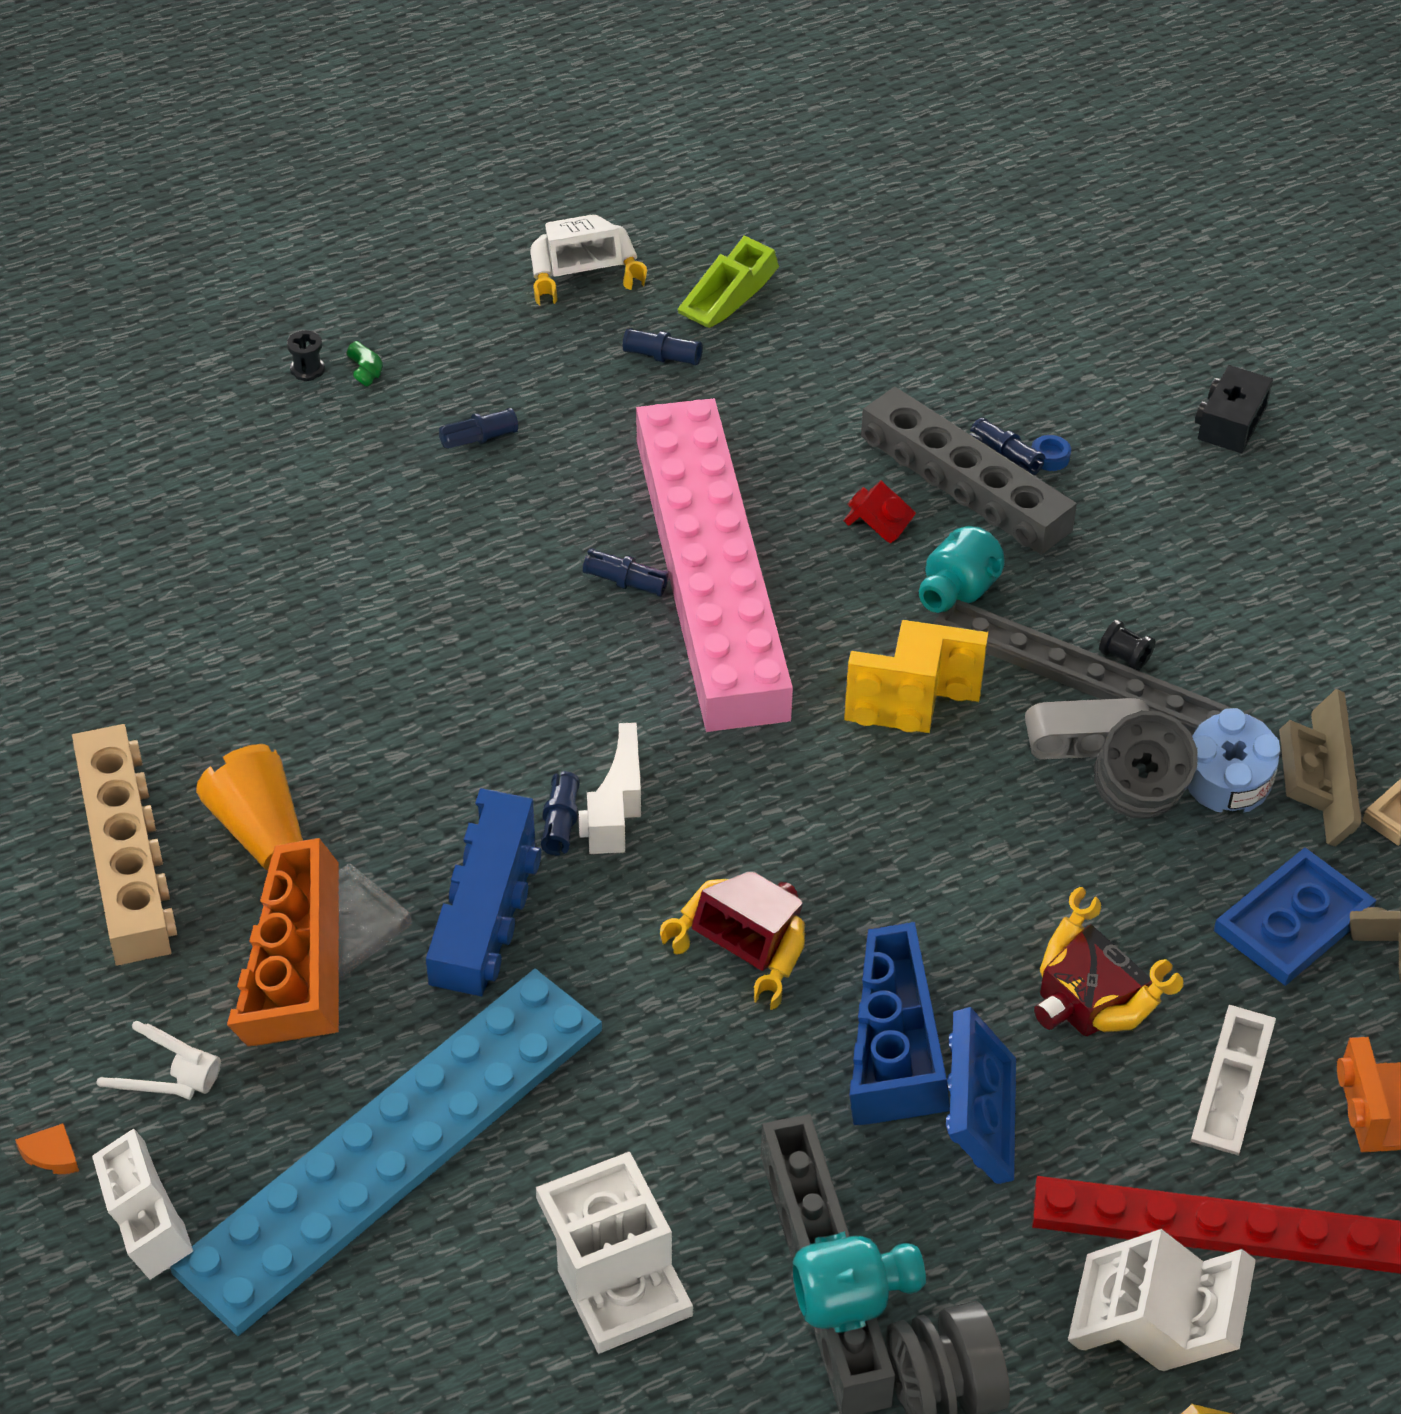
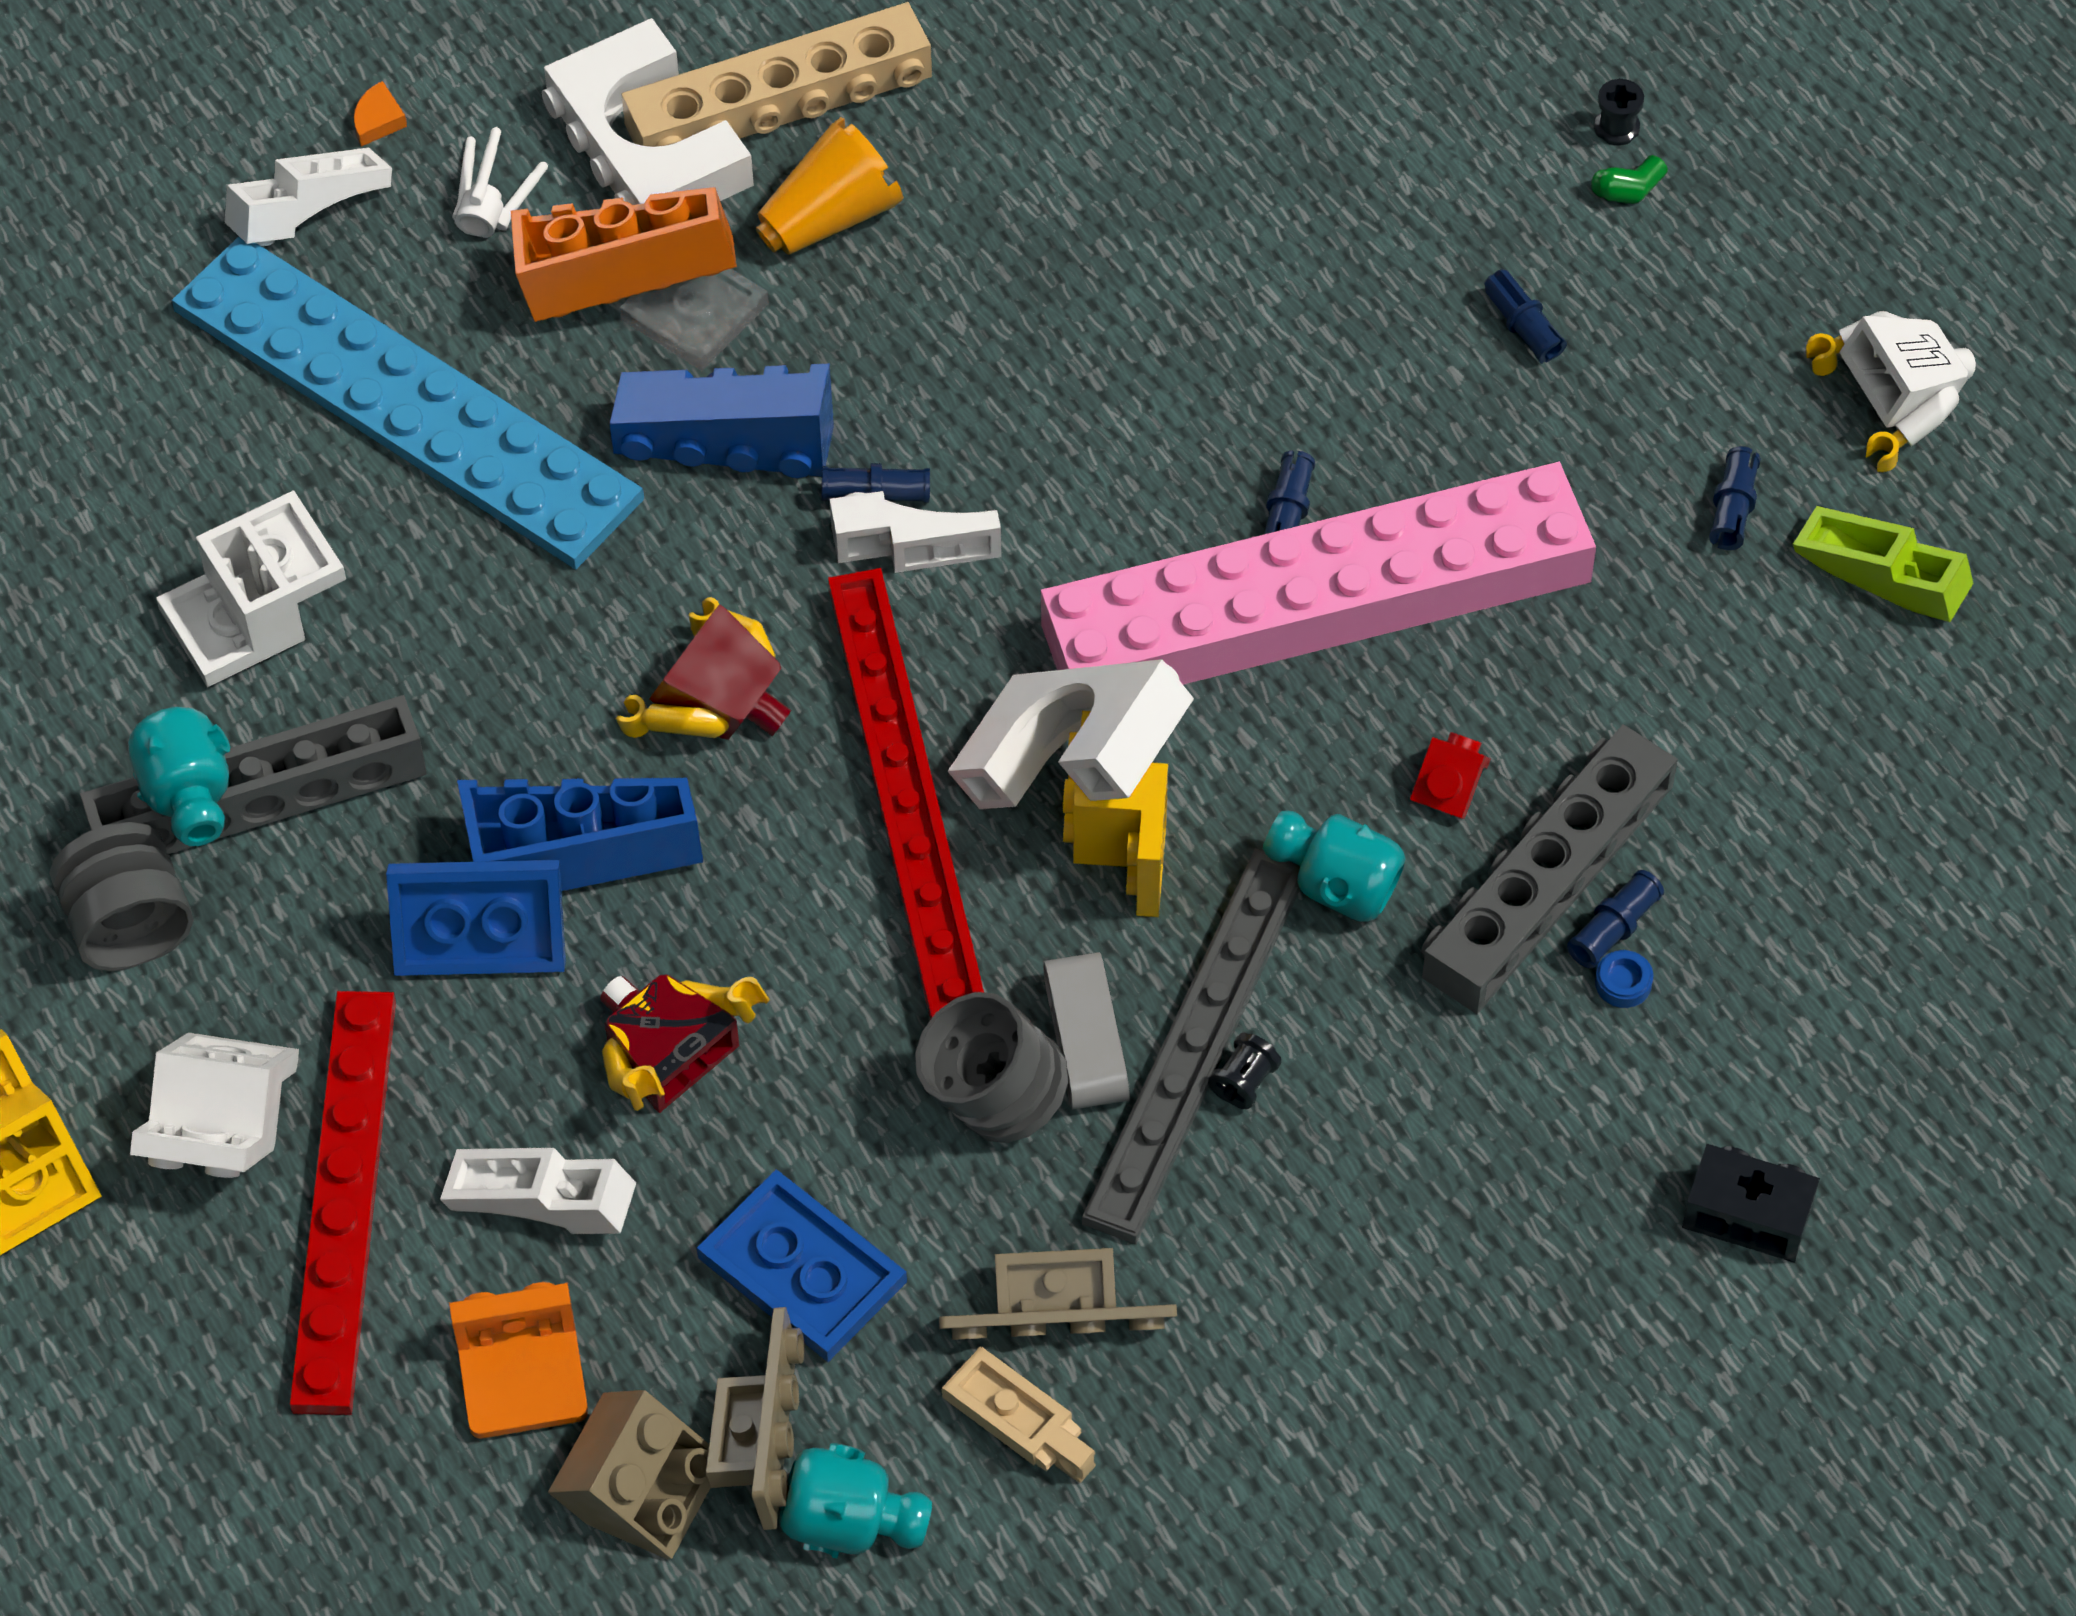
camera: 85 degrees right, 10 degrees up
light blue brick [1188,708,1280,813] -> none
none -> white arch [542,18,754,205]
none -> red plate [828,568,984,1020]
none -> white arch [948,659,1194,809]

